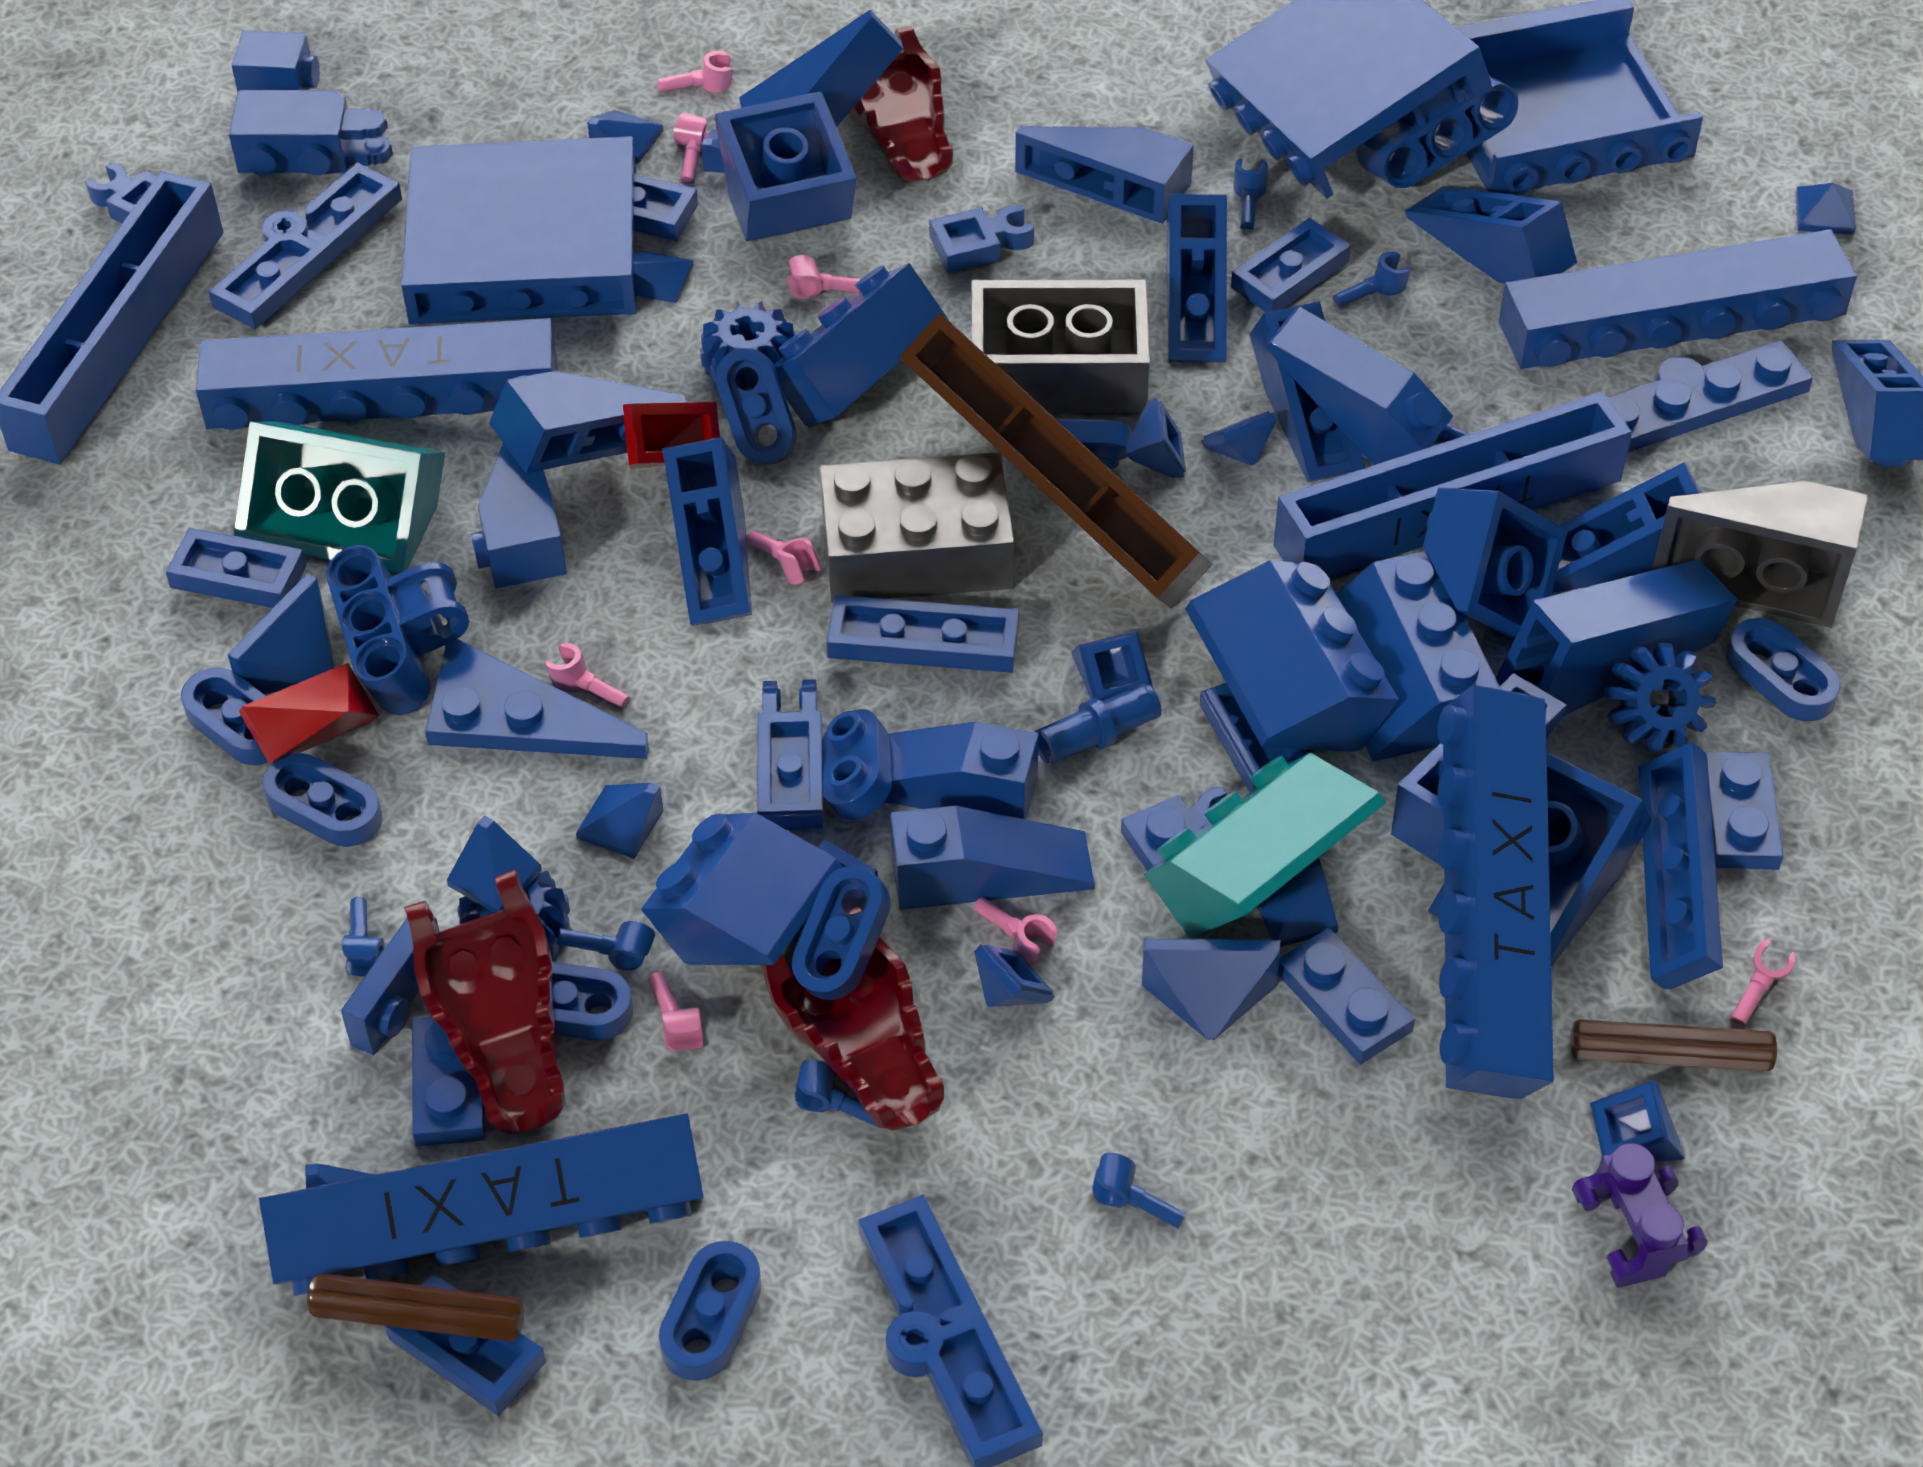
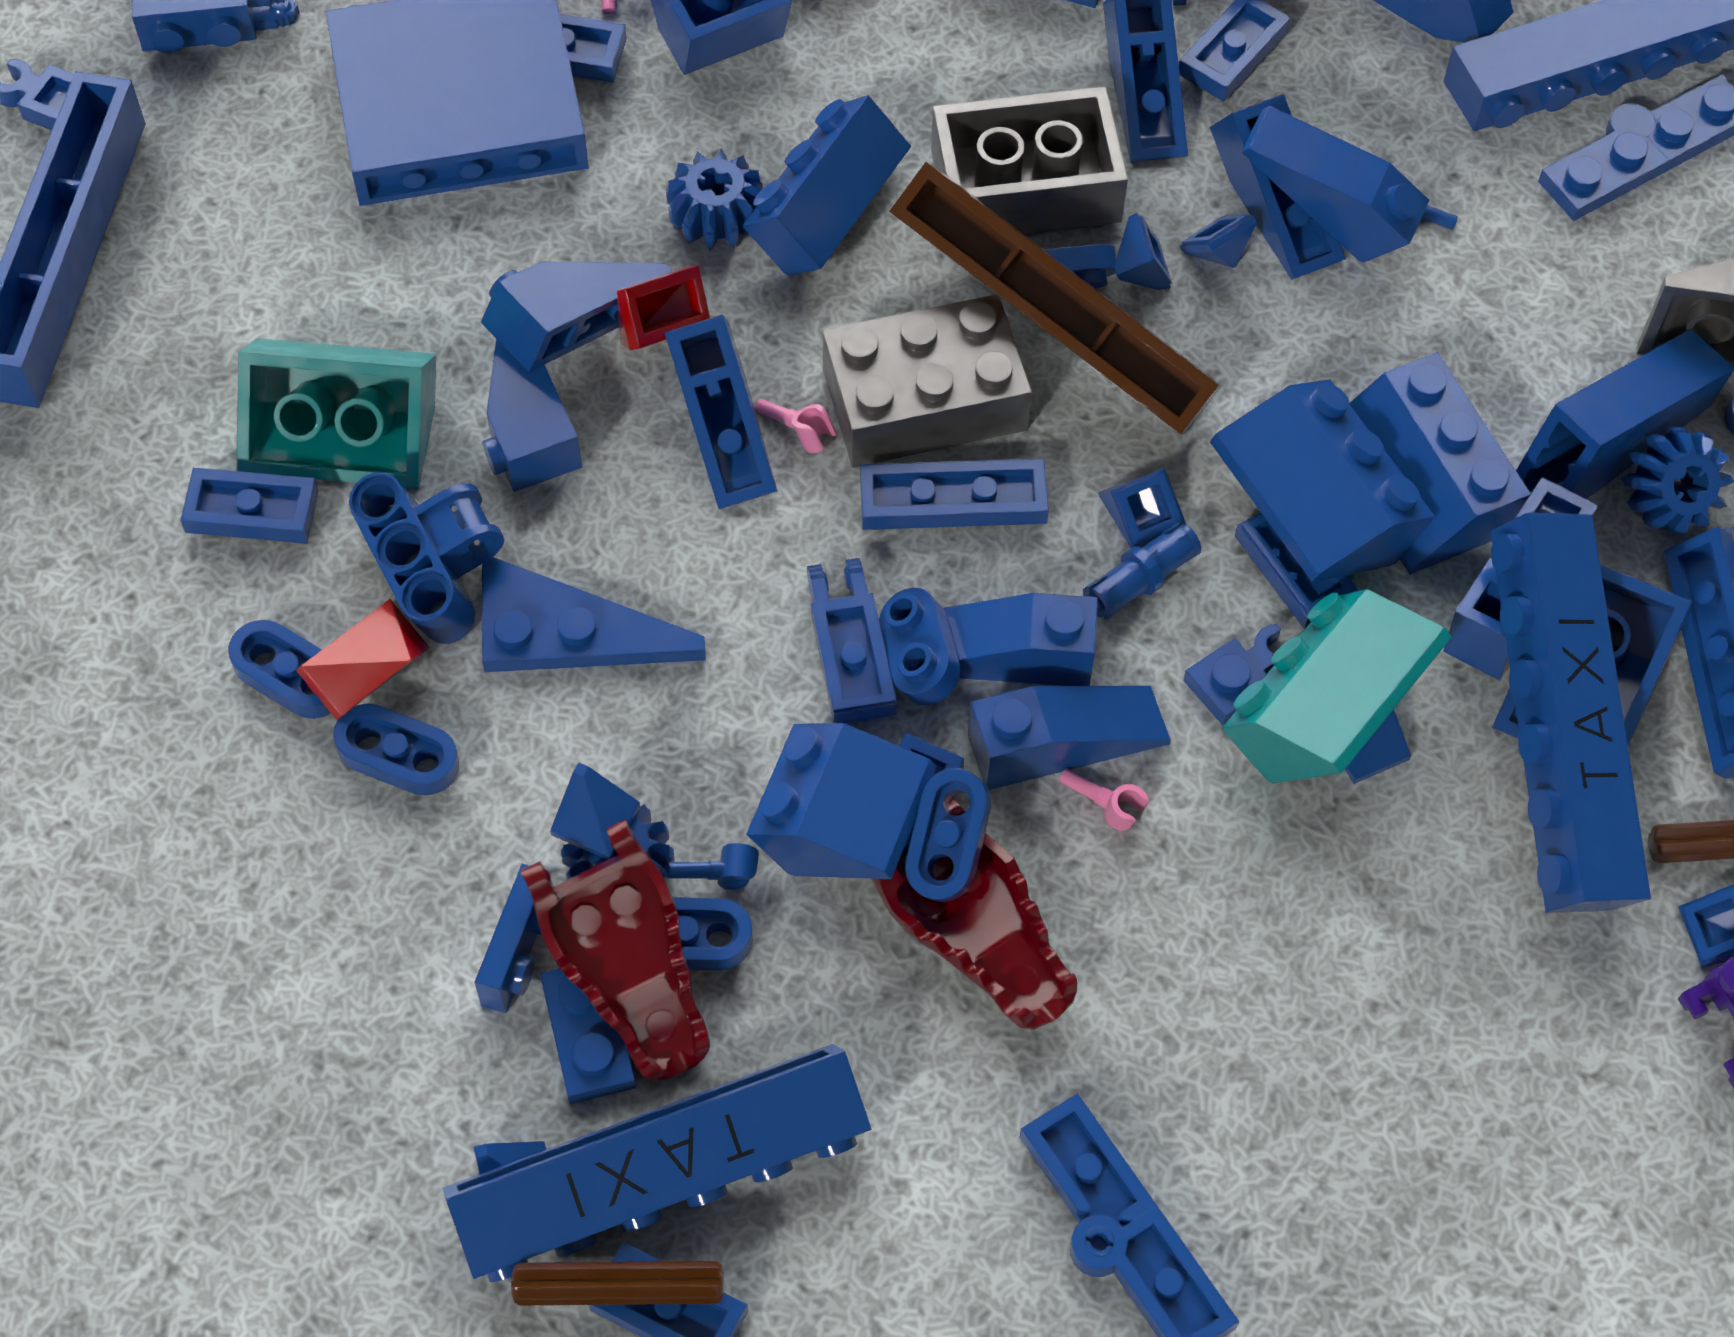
camera: 10 degrees left, 10 degrees up
brick [196,319,557,430] -> none
blue hinge [208,162,403,330] -> none
blue slope [227,573,334,694] -> none
blue hand [341,896,385,977] -> none
bright pink hand [545,643,630,709] -> none
blue slope [576,783,663,859] -> none
blue slope [633,250,694,303] -> none
bright pink hand [648,972,704,1051] -> none
blue plate [659,1241,762,1380] -> none
blue plate [715,348,797,465] -> none
bright pink hand [786,255,860,299] -> none
blue hand [795,1059,881,1128] -> none
blue plate [929,205,1034,273] -> none
blue slope [974,944,1055,1007] -> none
blue hand [1092,1152,1186,1229] -> none
blue slope [1142,939,1280,1040] -> none
blue brick [1273,391,1632,578] -> none
blue plate [1278,928,1415,1065] -> none
blue hand [1333,251,1412,308] -> none
blue slope [1423,487,1568,640] -> none
blue slope [1552,462,1703,593] -> none

